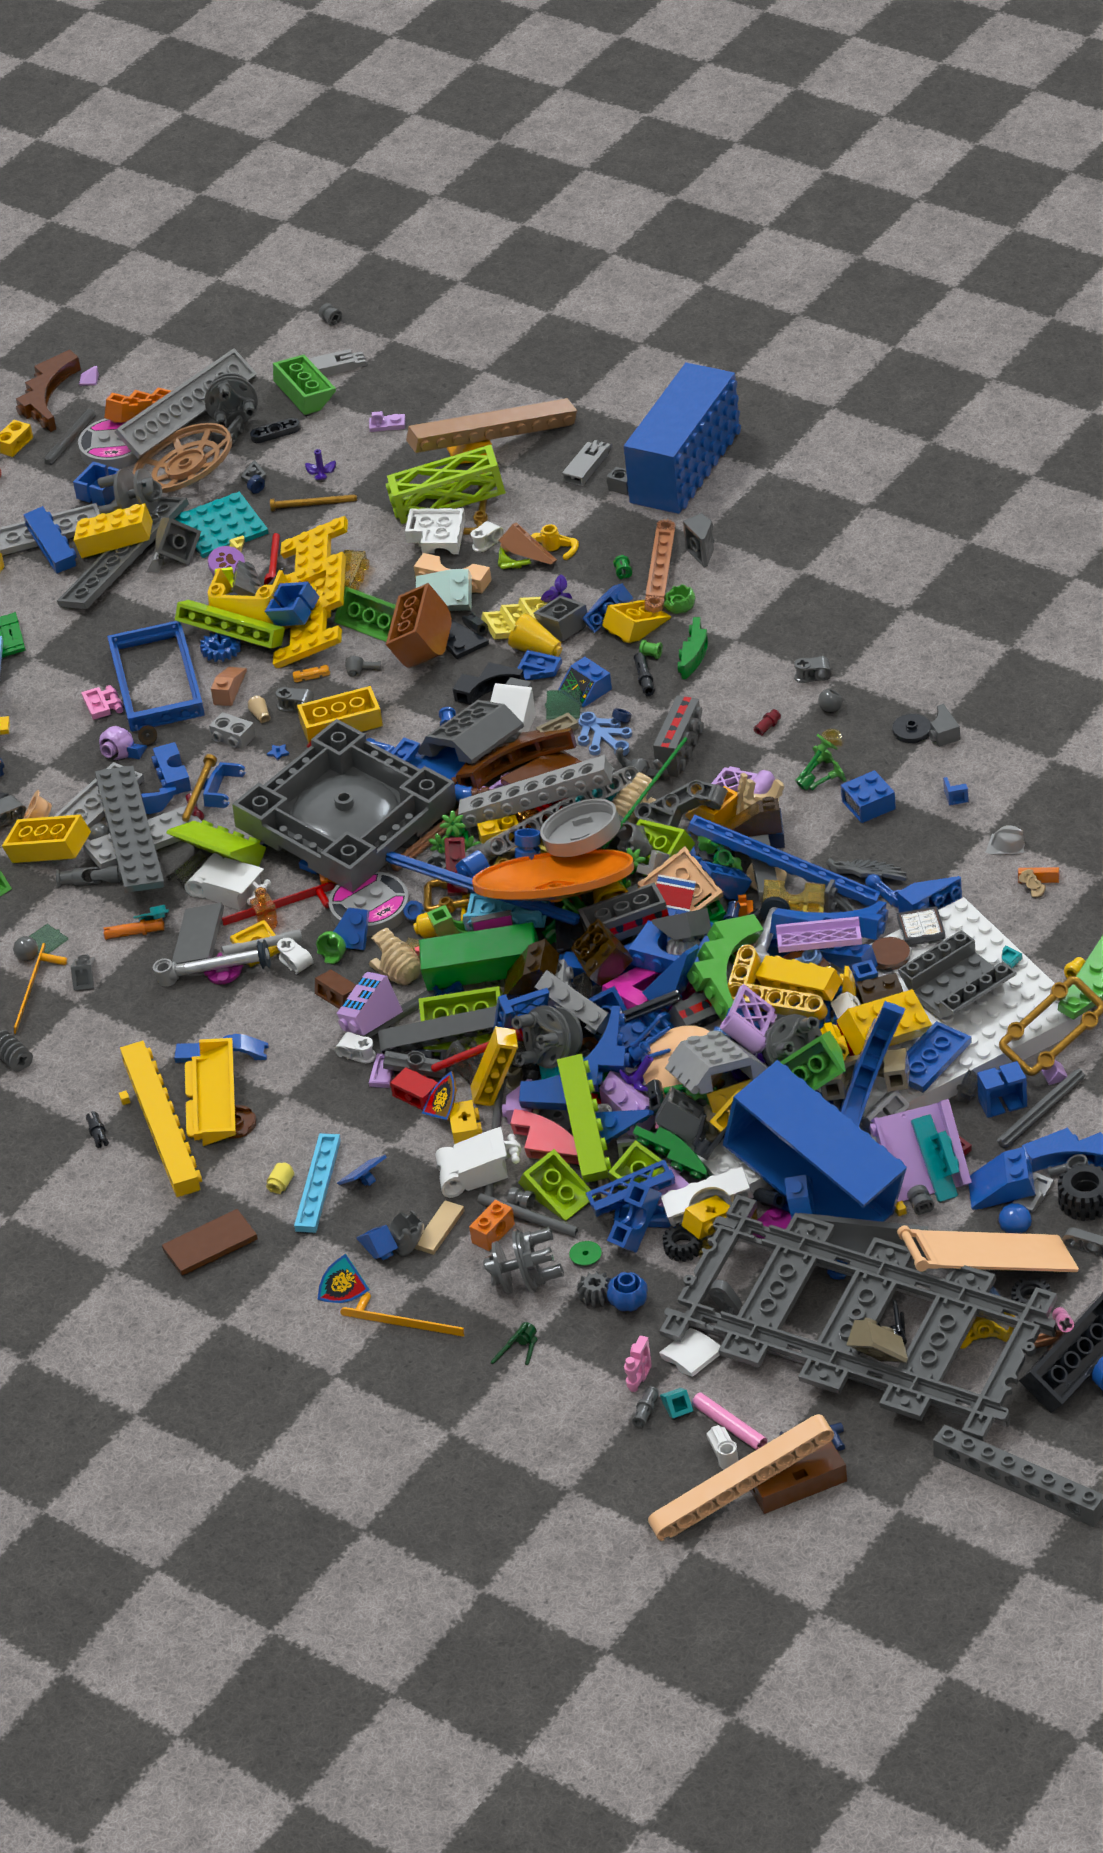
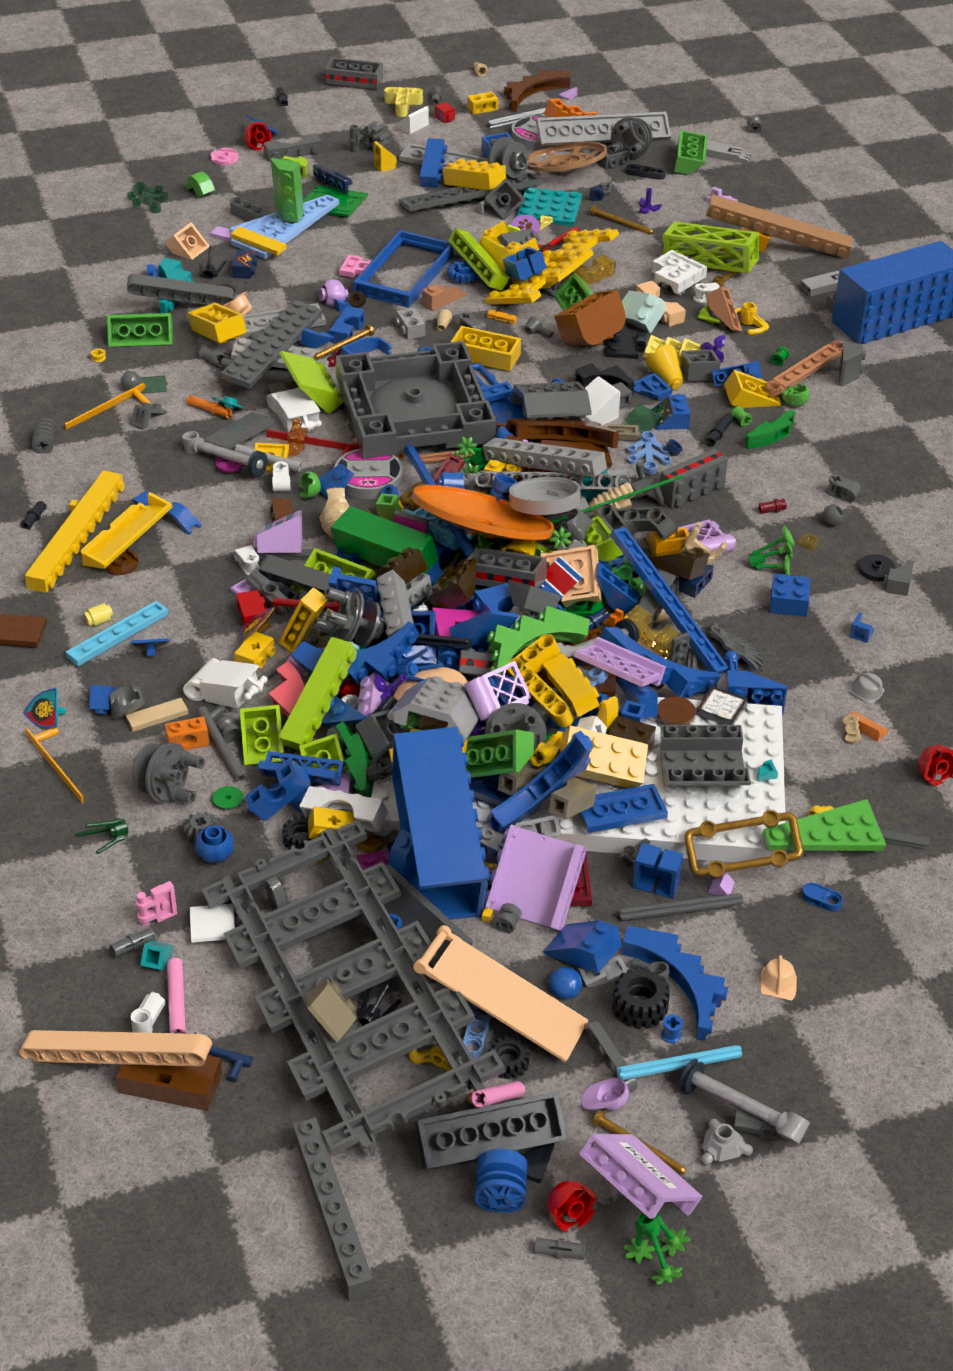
camera: 30 degrees right, 0 degrees up
teal bracket [911,1114,960,1202] -> none

